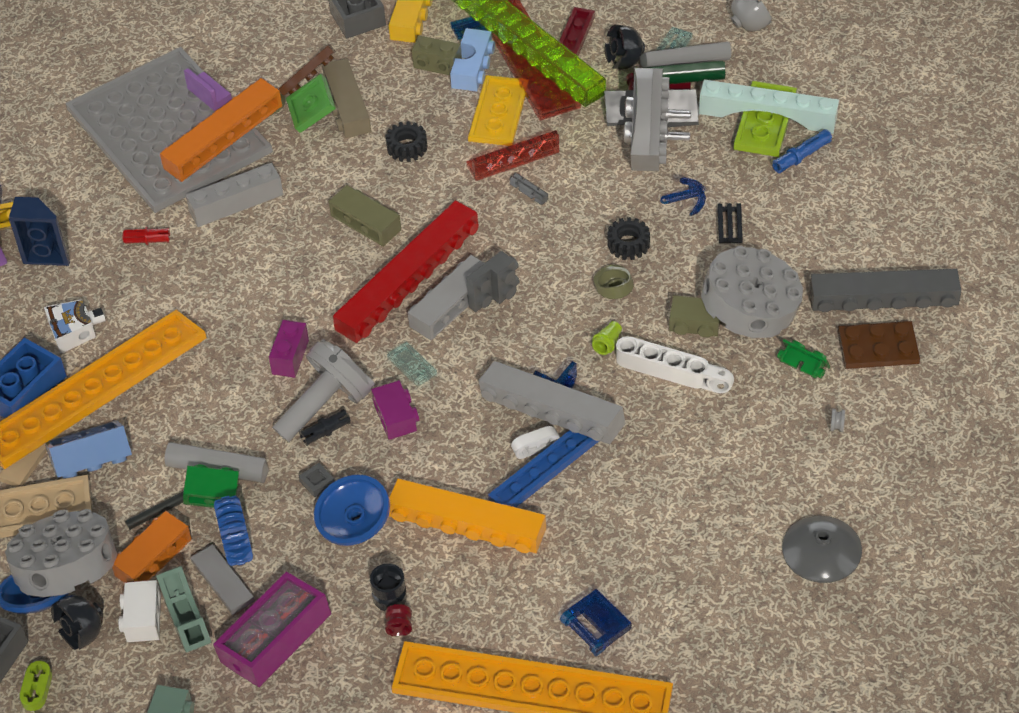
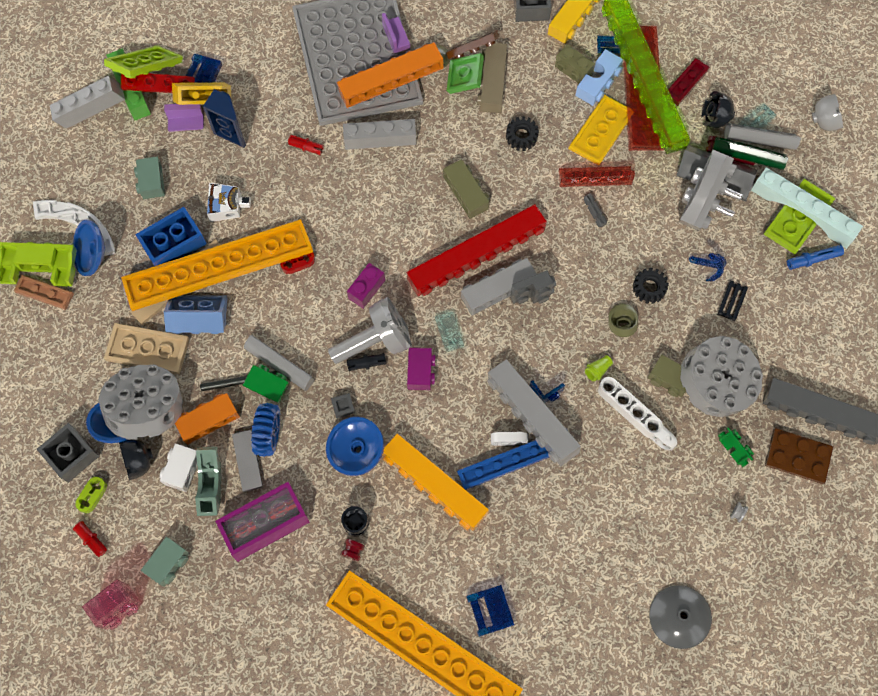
camera: 20 degrees right, 20 degrees up
none -> red beam [280,252,315,274]

